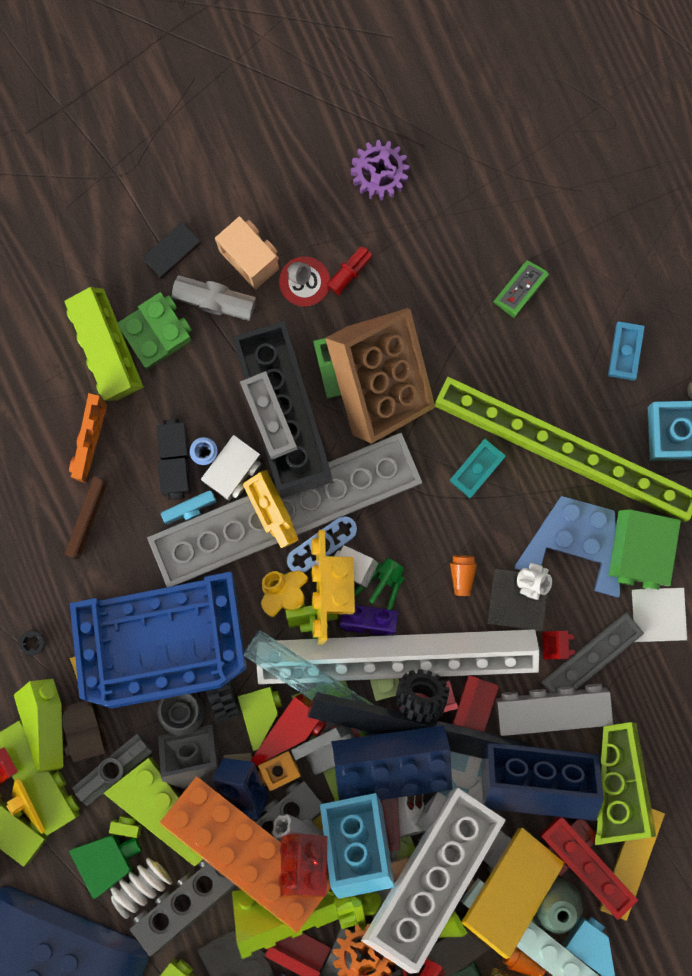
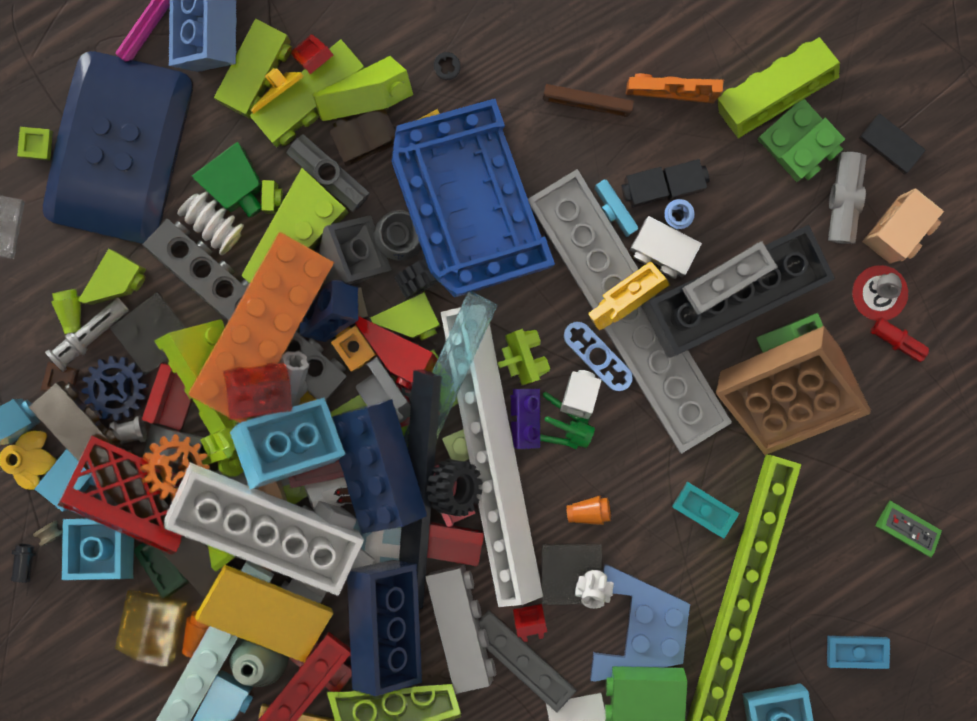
camera: 75 degrees right, 5 degrees up
yellow plate [261,571,308,617] -> none
yellow bracket [311,530,355,645] -> none

